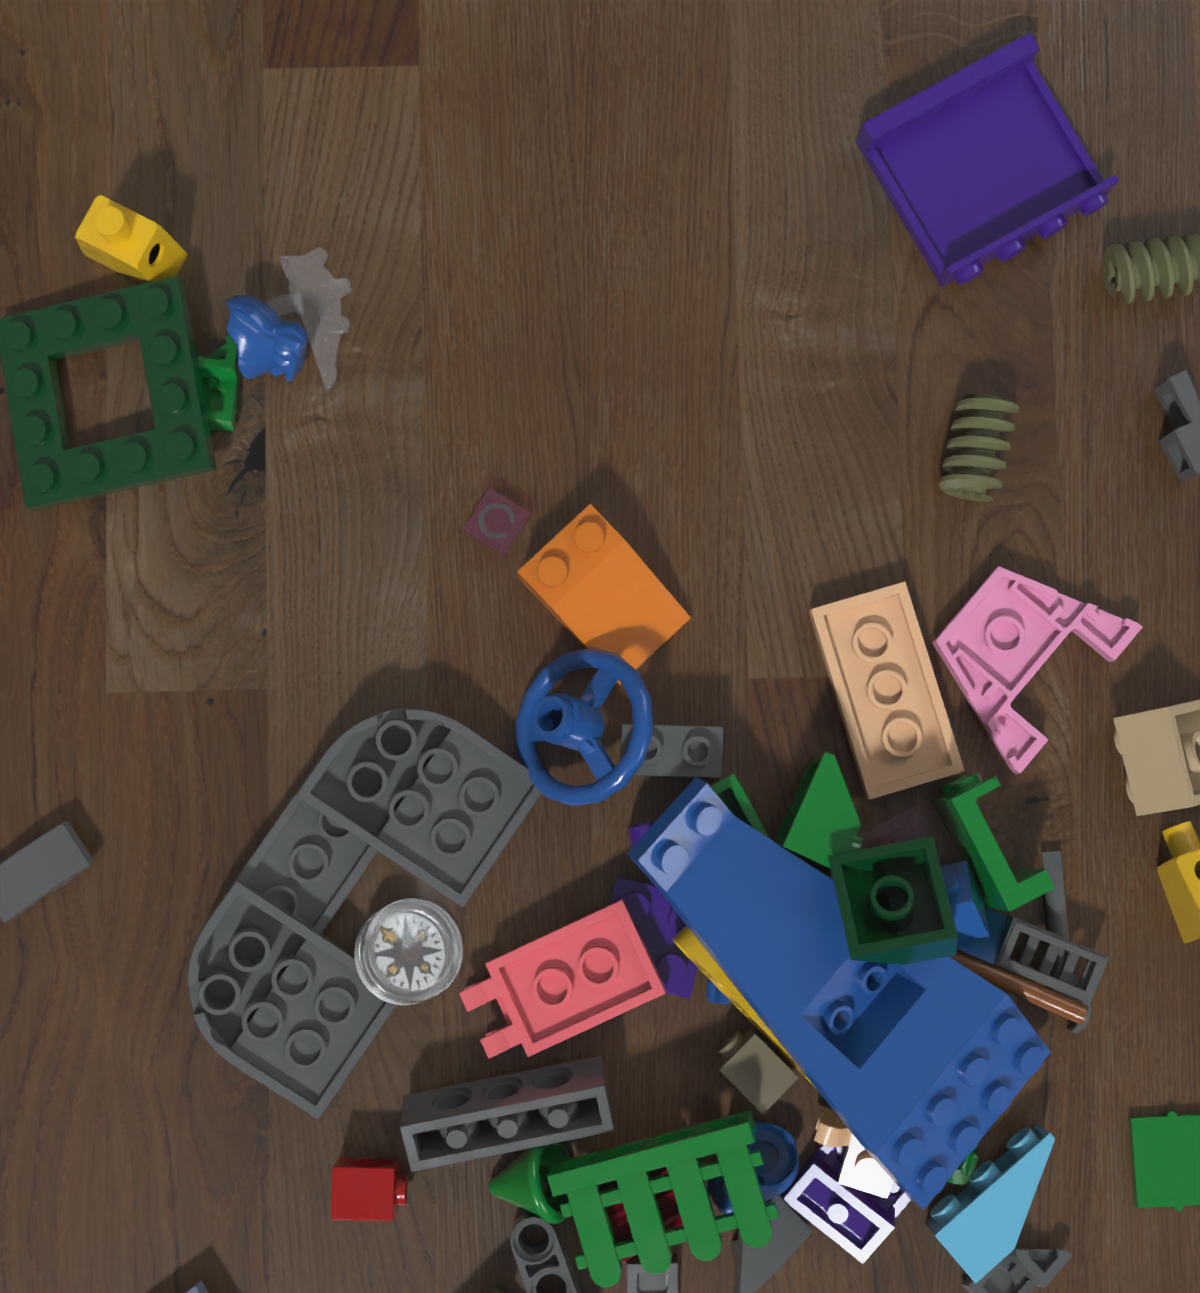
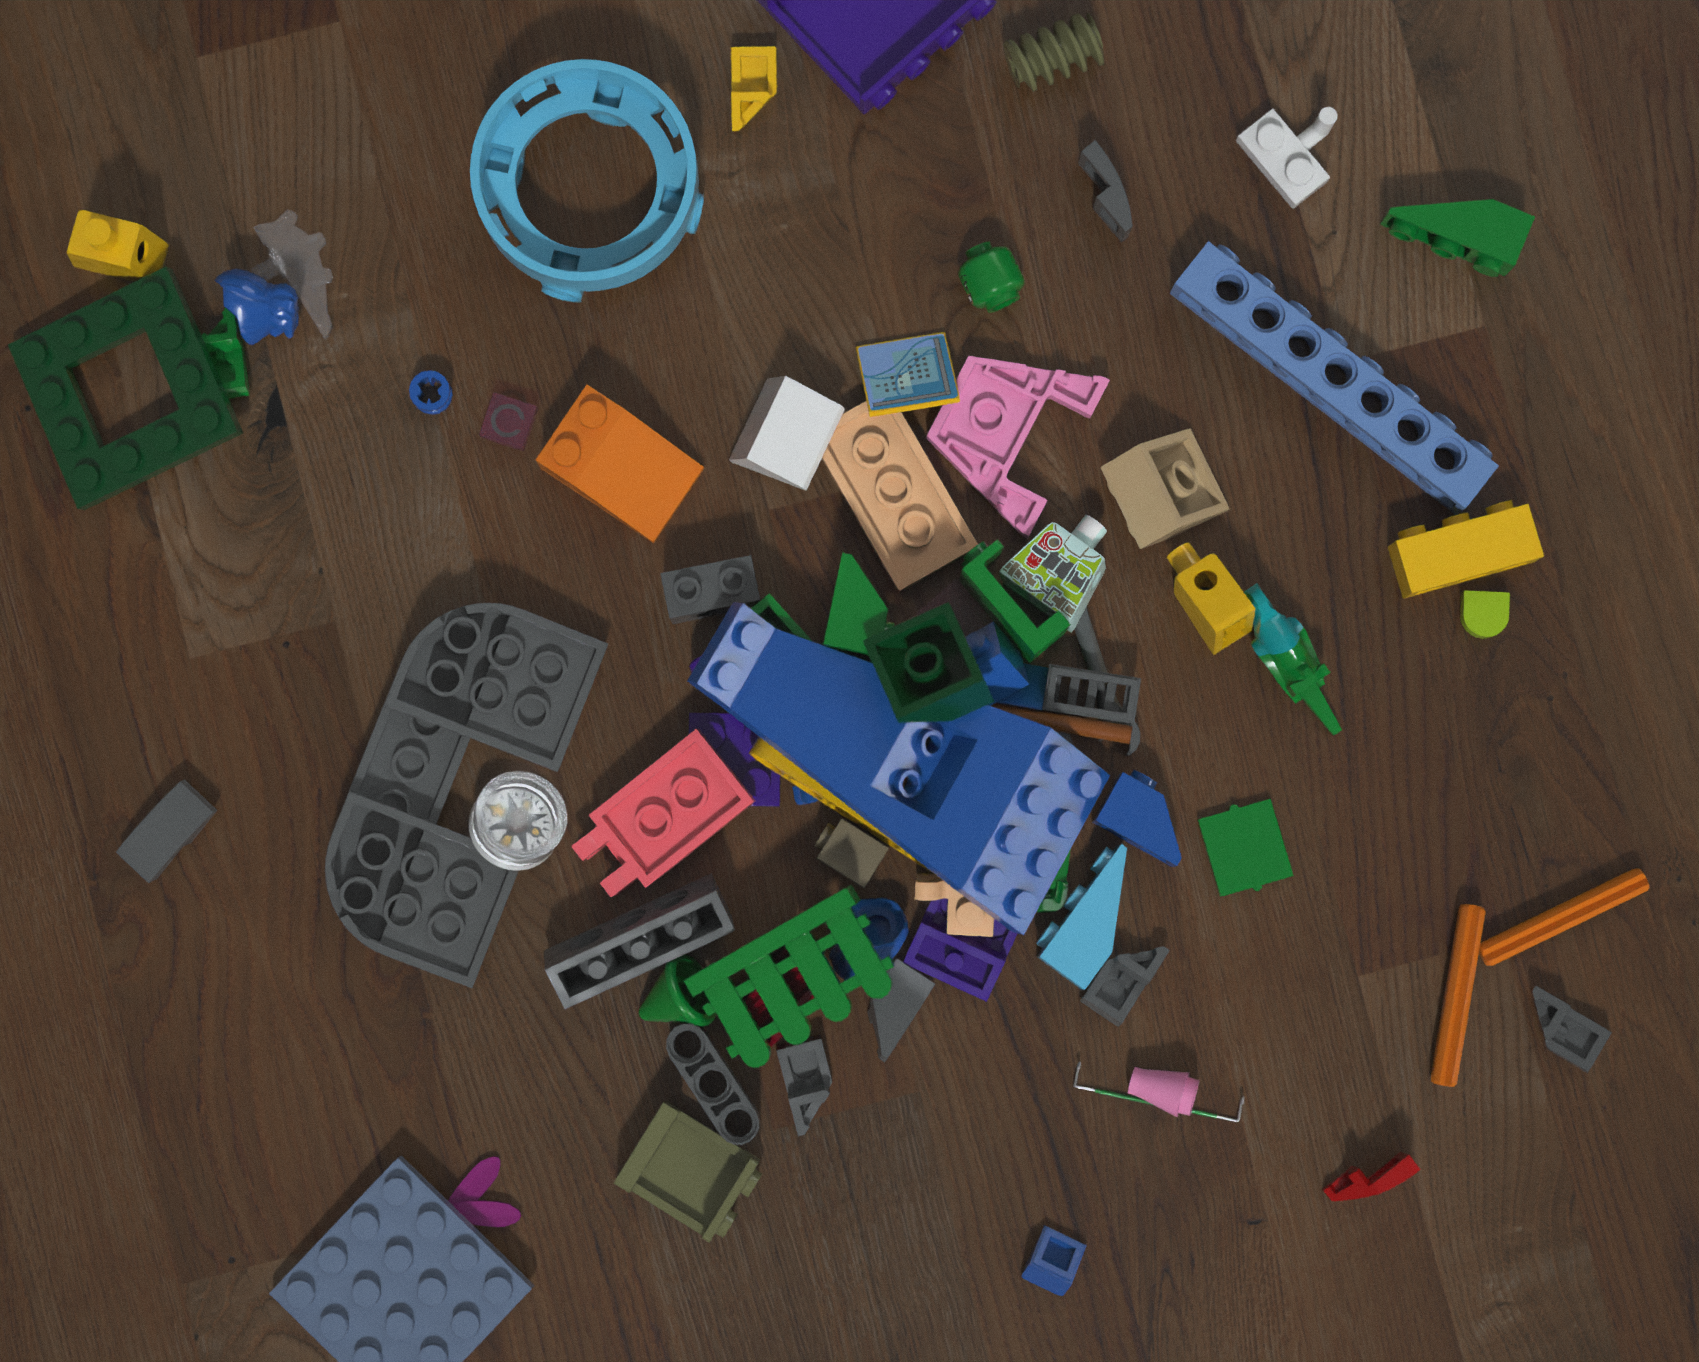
camera: 10 degrees left, 0 degrees up
red brick [331,1158,408,1221] -> none
blue piece [516,648,653,806] -> none
olive piece [938,394,1020,502] -> none
none -> blue bush [409,370,453,415]
none -> medium azure piece [470,59,704,302]
none -> white slope [729,376,845,491]
none -> yellow slope [731,46,777,131]
none -> piece [856,332,960,417]
none -> green head [958,241,1025,313]
none -> torso [999,515,1107,633]
none -> blue slope [1092,770,1182,868]

